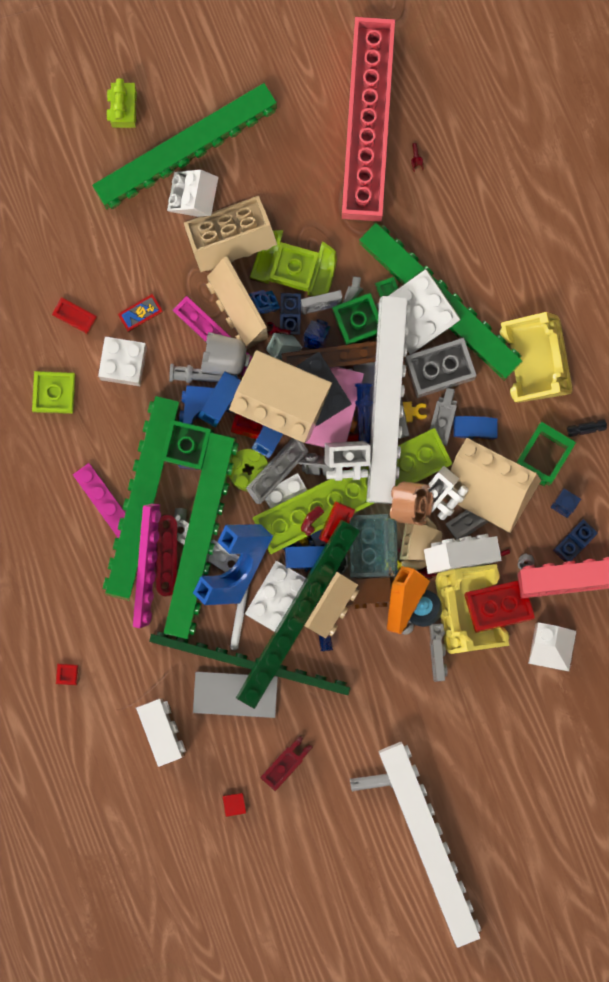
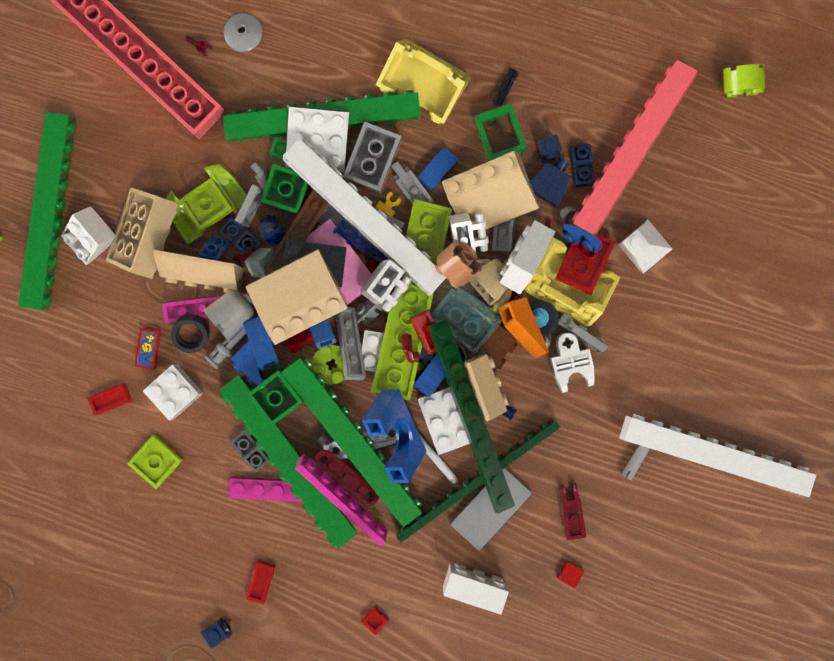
camera: 50 degrees left, 5 degrees up
none -> black tyre [170,314,210,353]
none -> light grey dish [224,13,263,52]
none -> dark grey slope [230,429,269,473]
none -> red tile [245,560,276,605]
none -> dark blue torso [530,158,571,208]
none -> white piece [549,333,594,393]
none -> blue slope [562,224,602,254]

